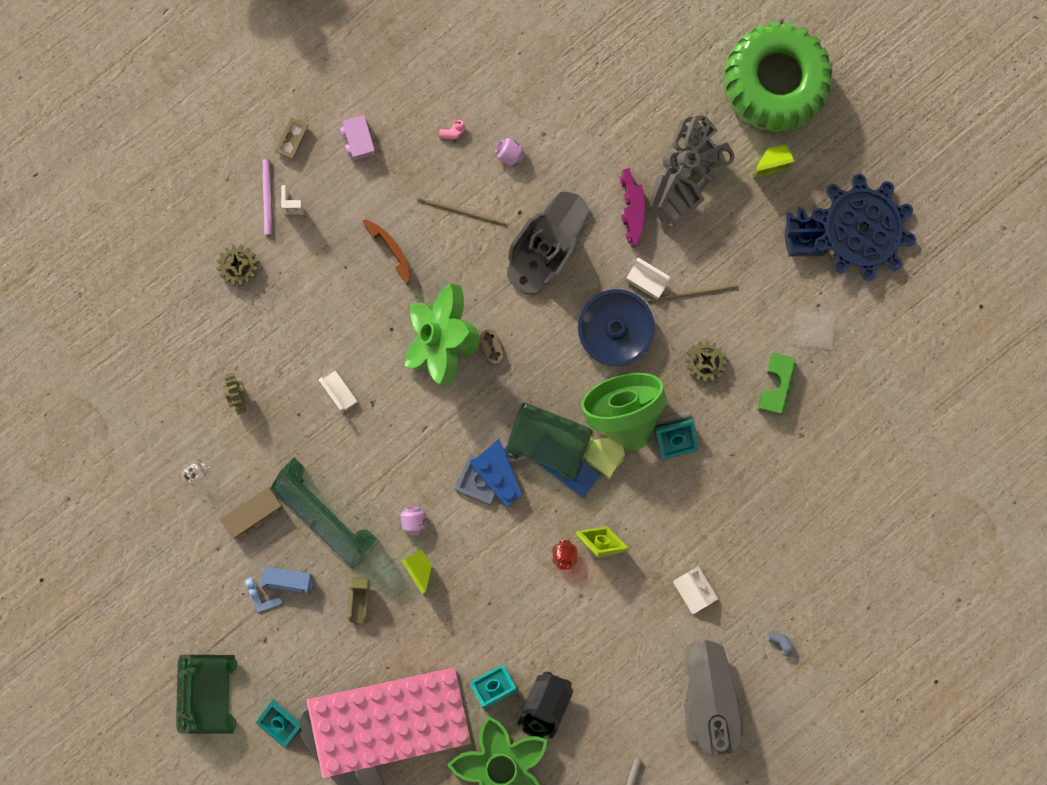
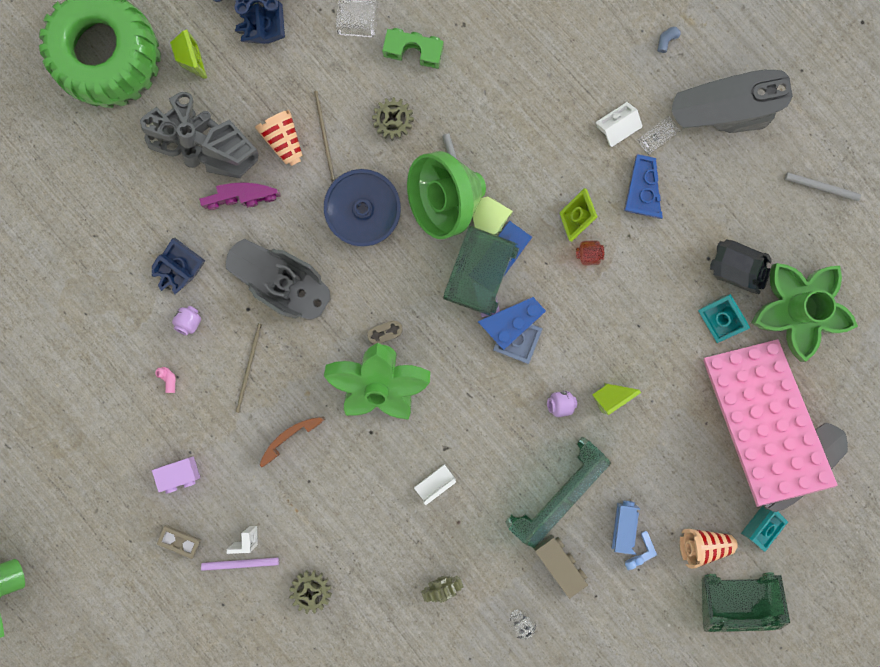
camera: 85 degrees left, 5 degrees up
olive animal [348,577,371,624] -> none
white panel [625,258,671,300] -> none
teal slope [654,419,699,460] -> none
none -> dark blue plate [152,238,205,294]
none -> light nougat cone [255,110,303,166]
none -> blue wing [624,154,663,219]
none -> light nougat cone [680,529,738,569]

